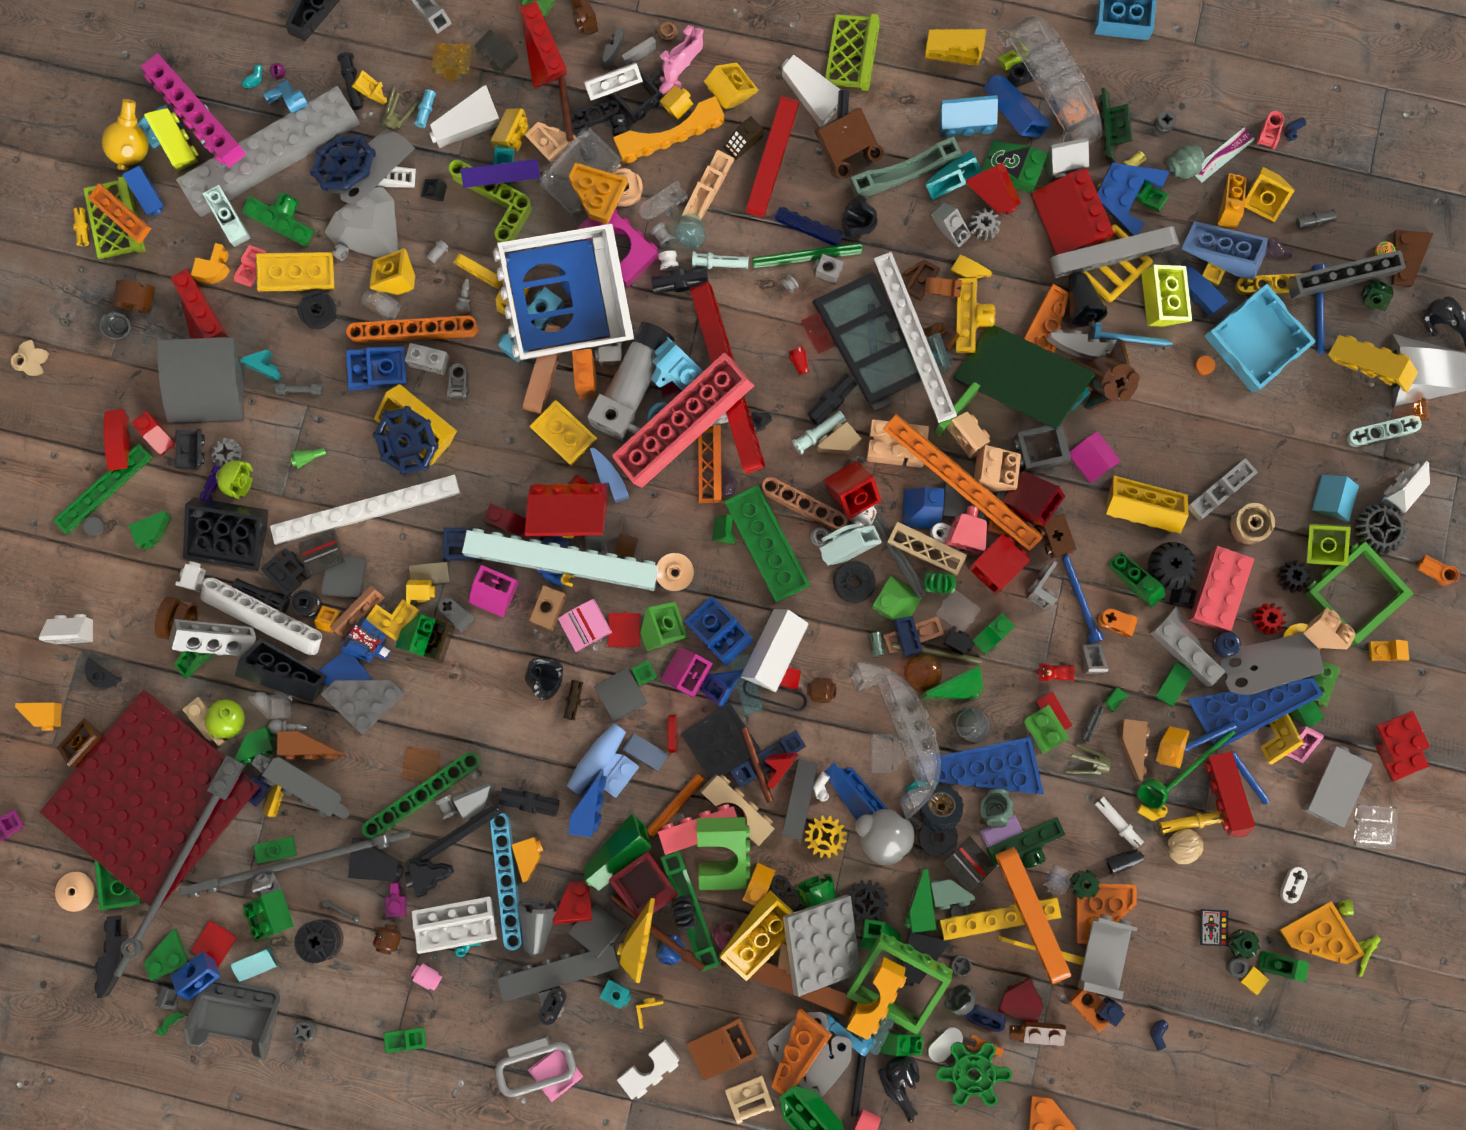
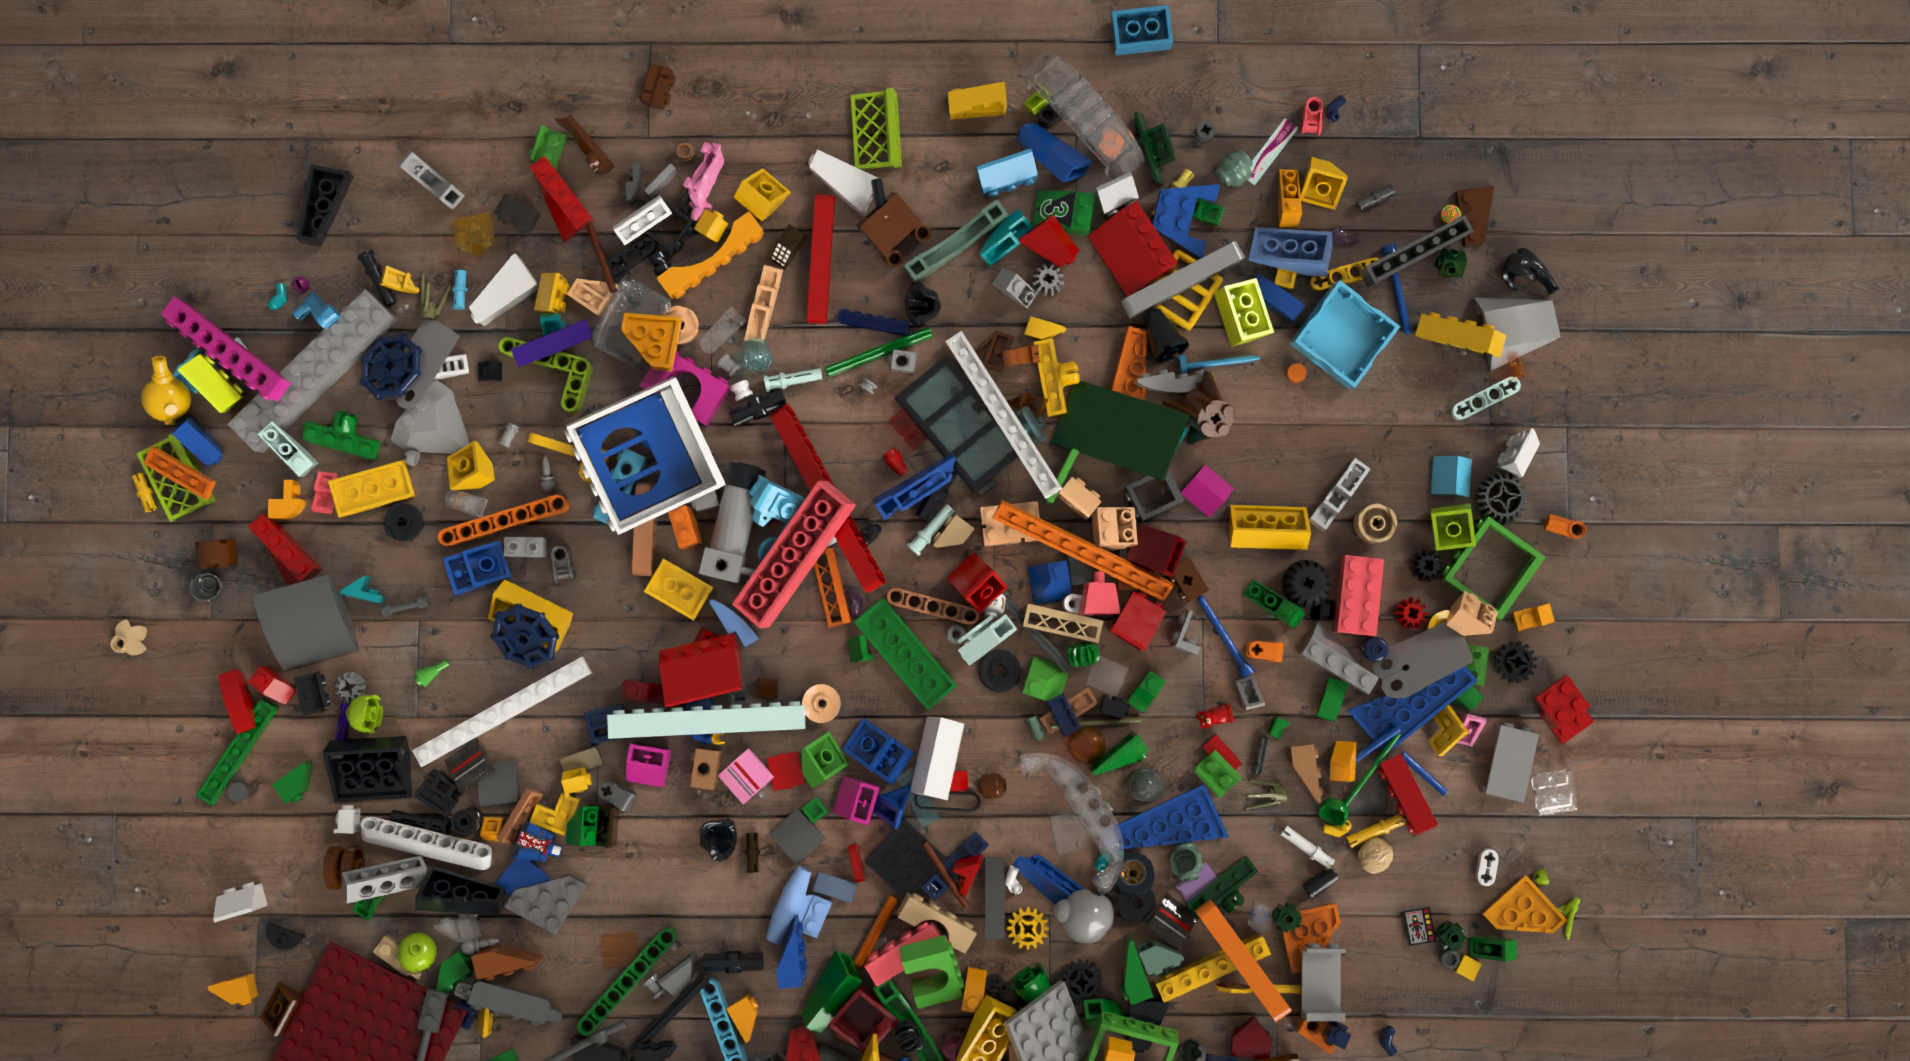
camera: 10 degrees left, 5 degrees up
dark grey wheel [950,955,972,977] -> none
none -> blue wedge [873,453,956,520]
none -> black gear [1493,641,1537,683]

